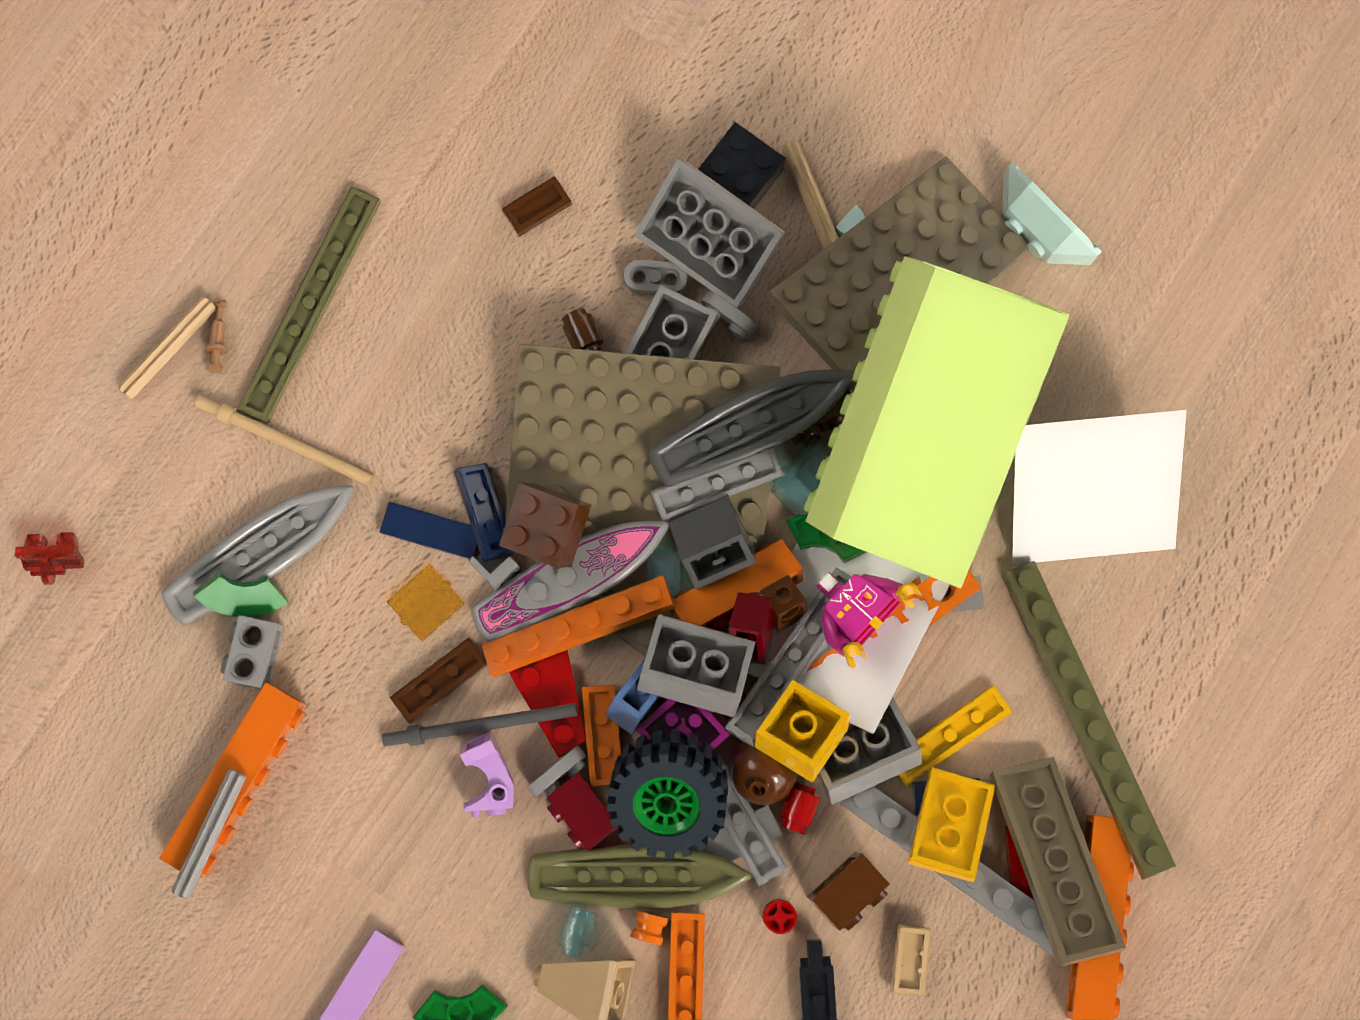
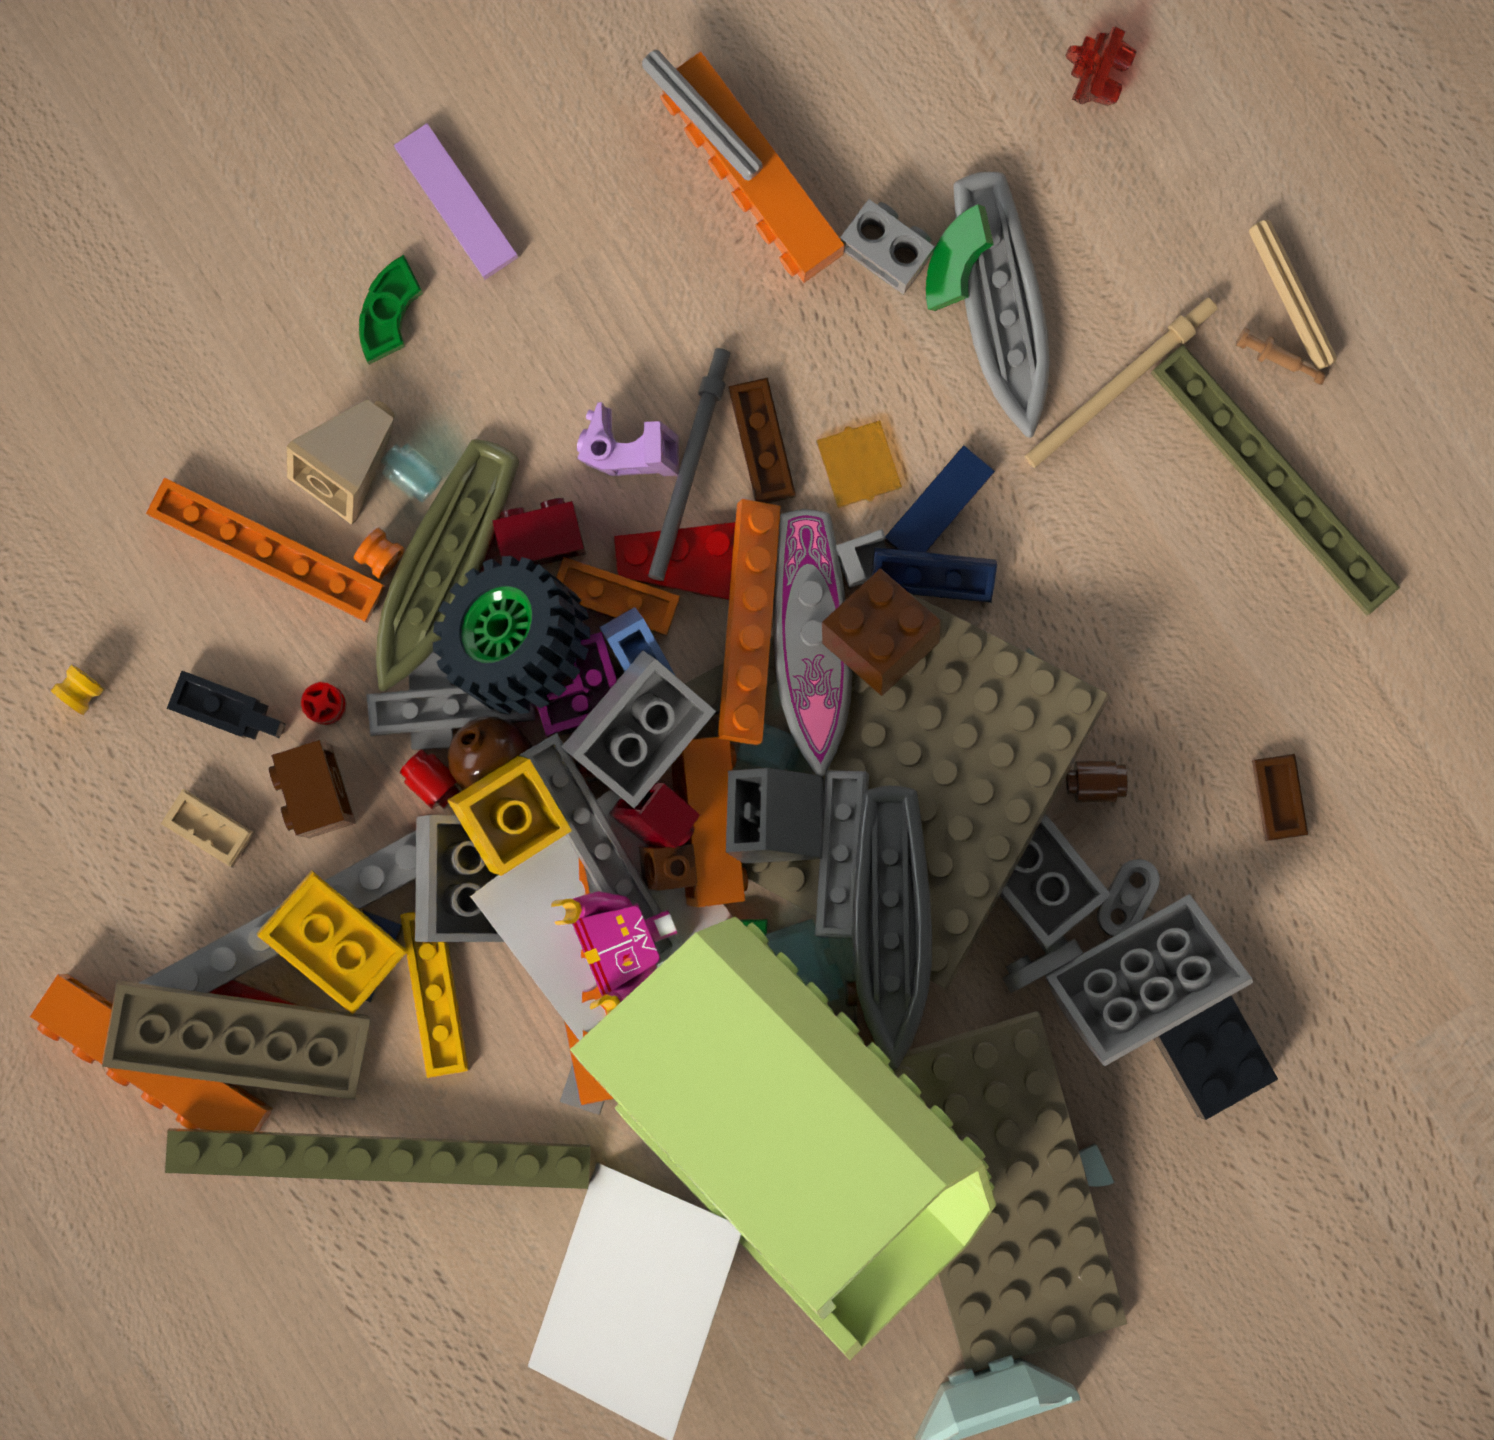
camera: 115 degrees right, 5 degrees up
light grey plate [527,745,587,799] -> none
tan axle [783,140,839,249] -> none

